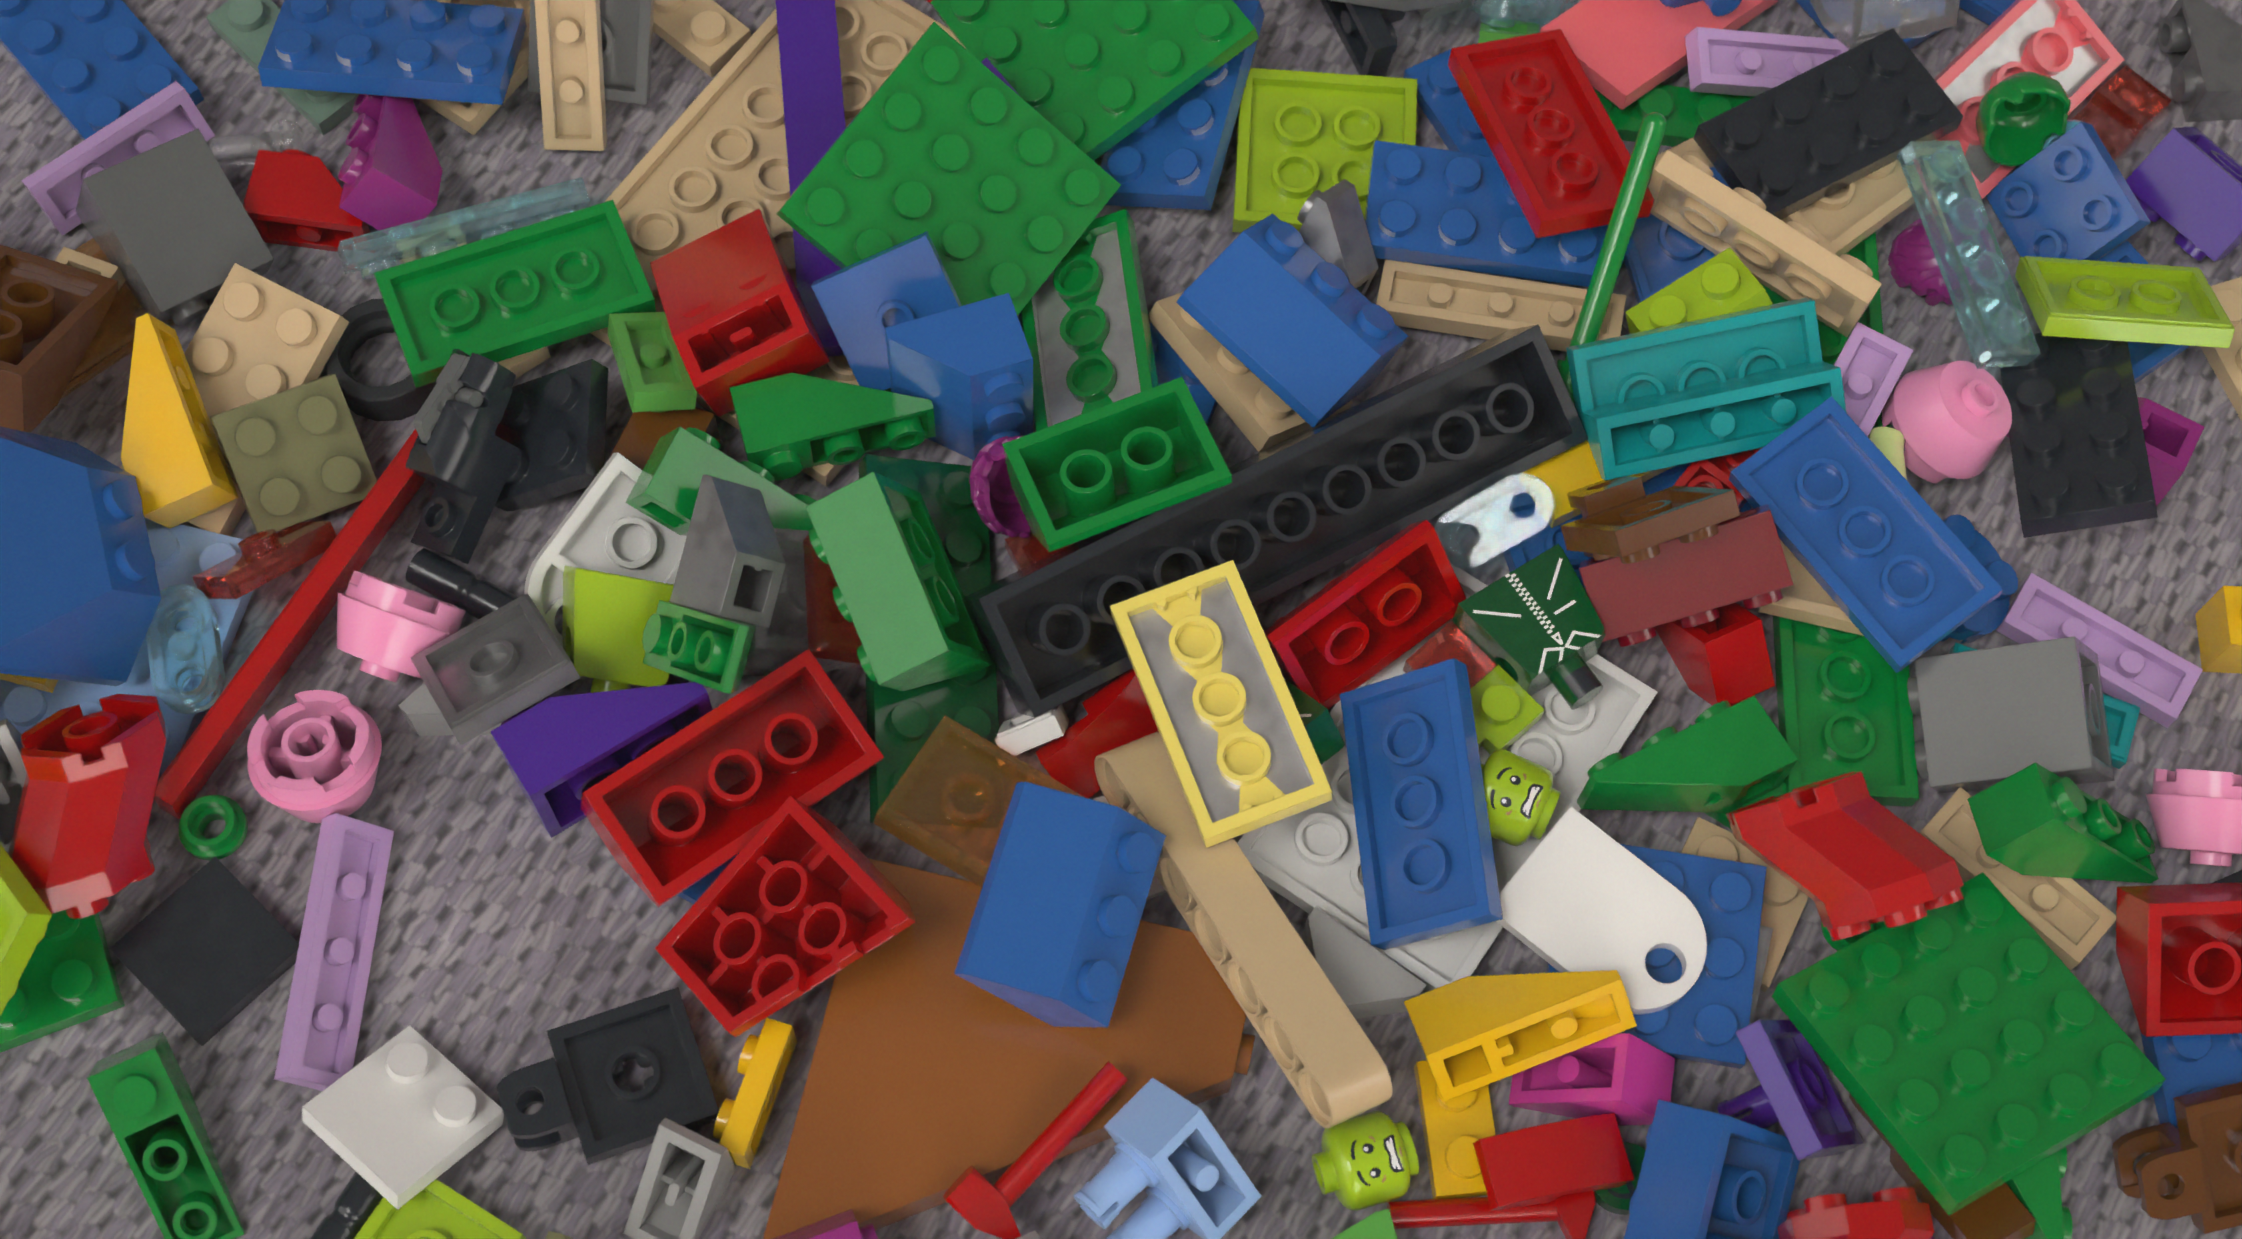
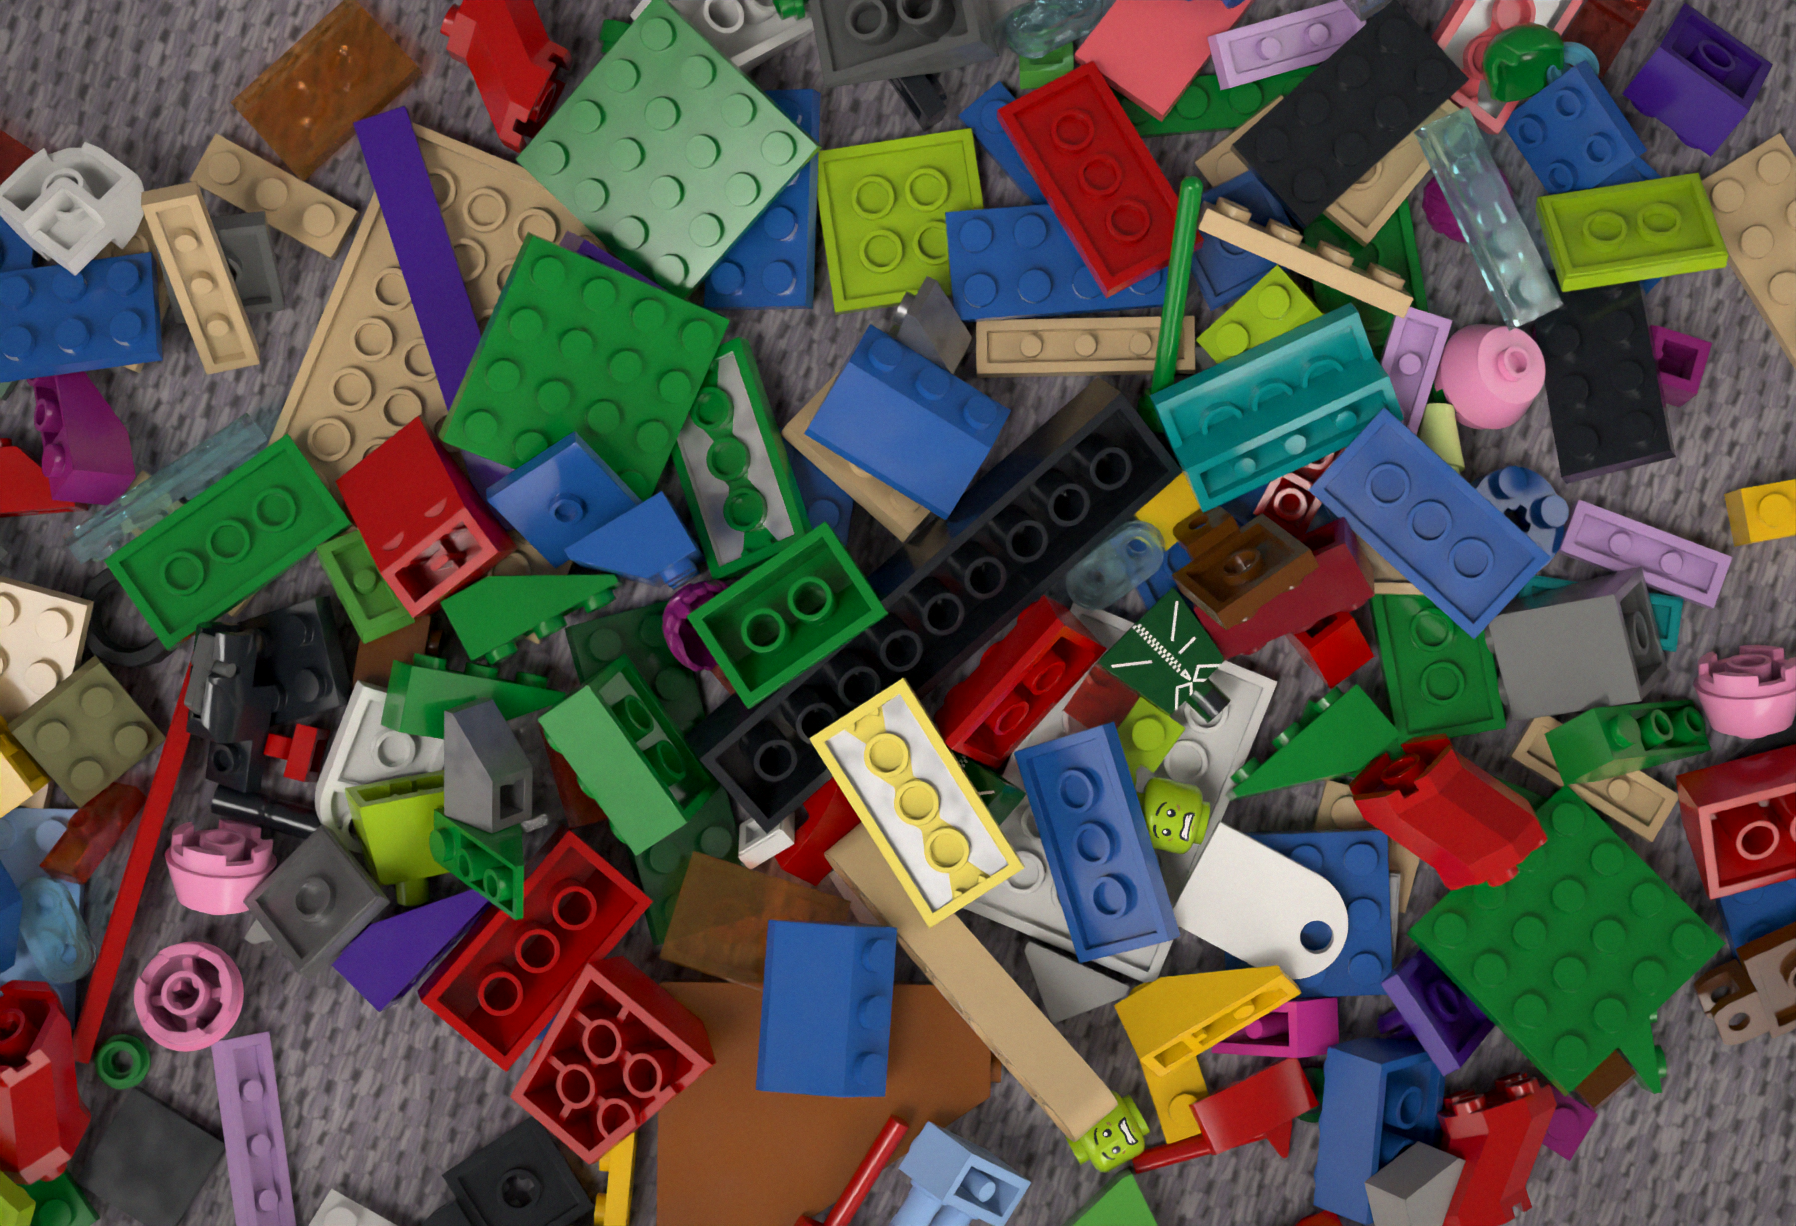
camera: 10 degrees left, 20 degrees up
none -> red tile [264,723,330,783]

